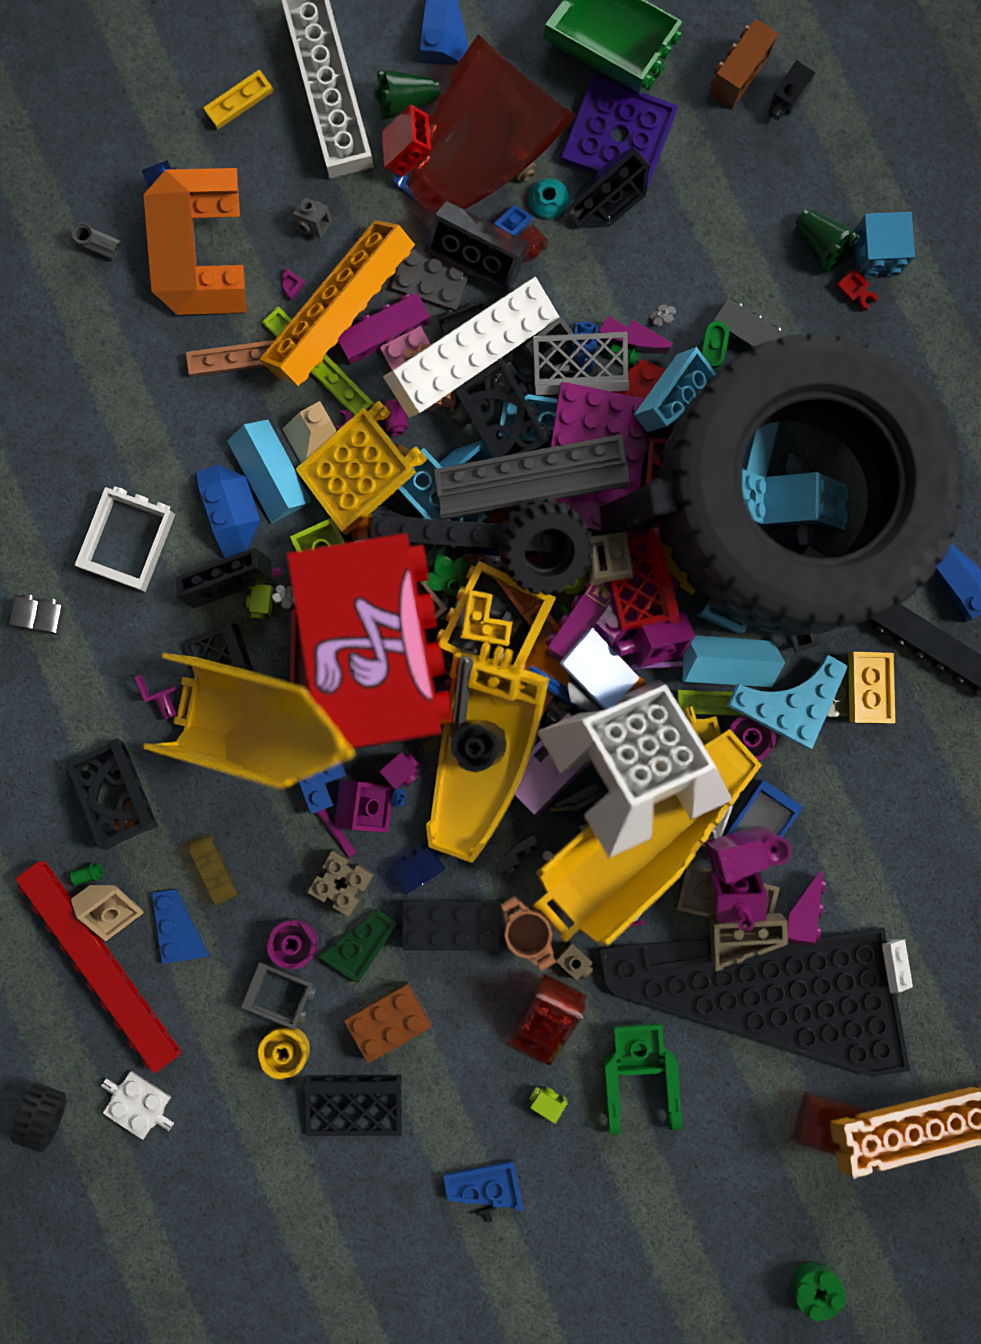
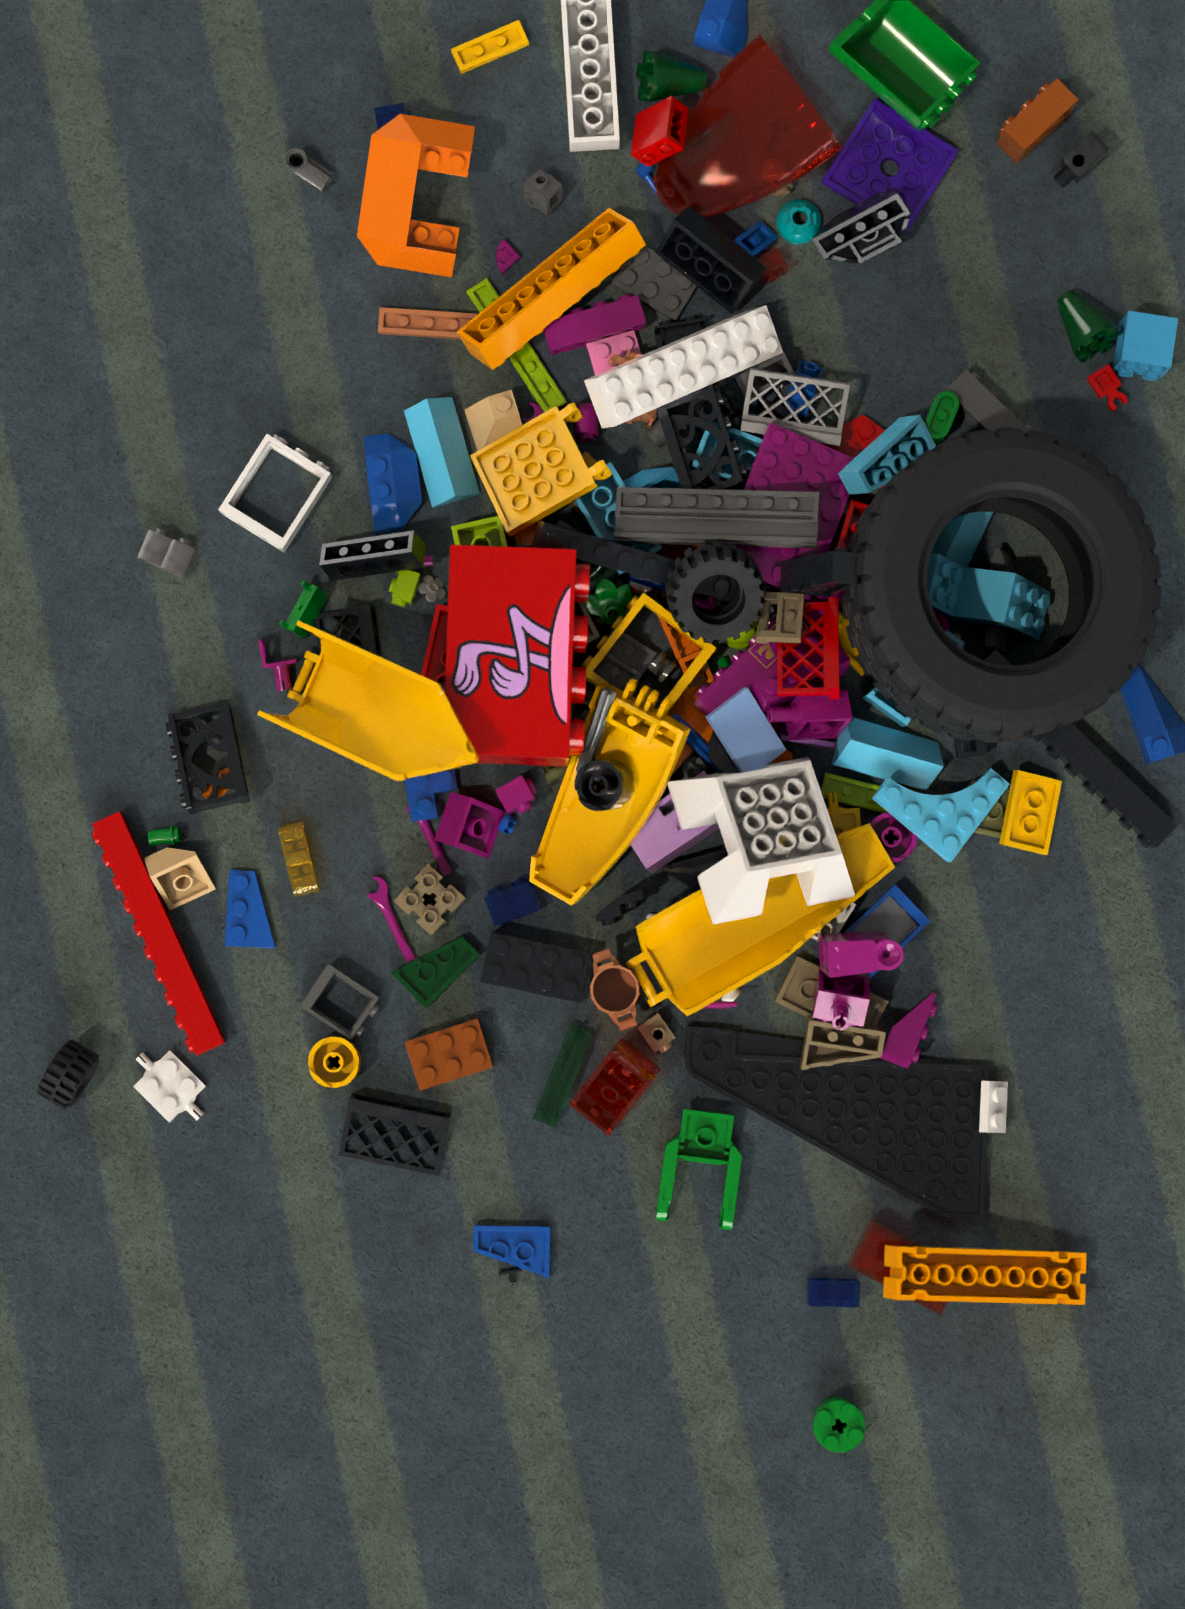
camera: 10 degrees right, 0 degrees up
magenta brick [267,918,318,969] -> none
yellow brick [460,590,512,647] -> none
lime brick [529,1086,568,1123] -> none
magenta slope [598,316,673,354] -> none
green pin [609,343,639,367] -> none
light grey plant [650,304,676,327] -> none
none -> green hinge [279,580,329,639]
none -> magenta piece [367,877,415,962]
none -> clear green piece [532,1024,594,1128]
none -> clear blue brick [806,1278,860,1307]

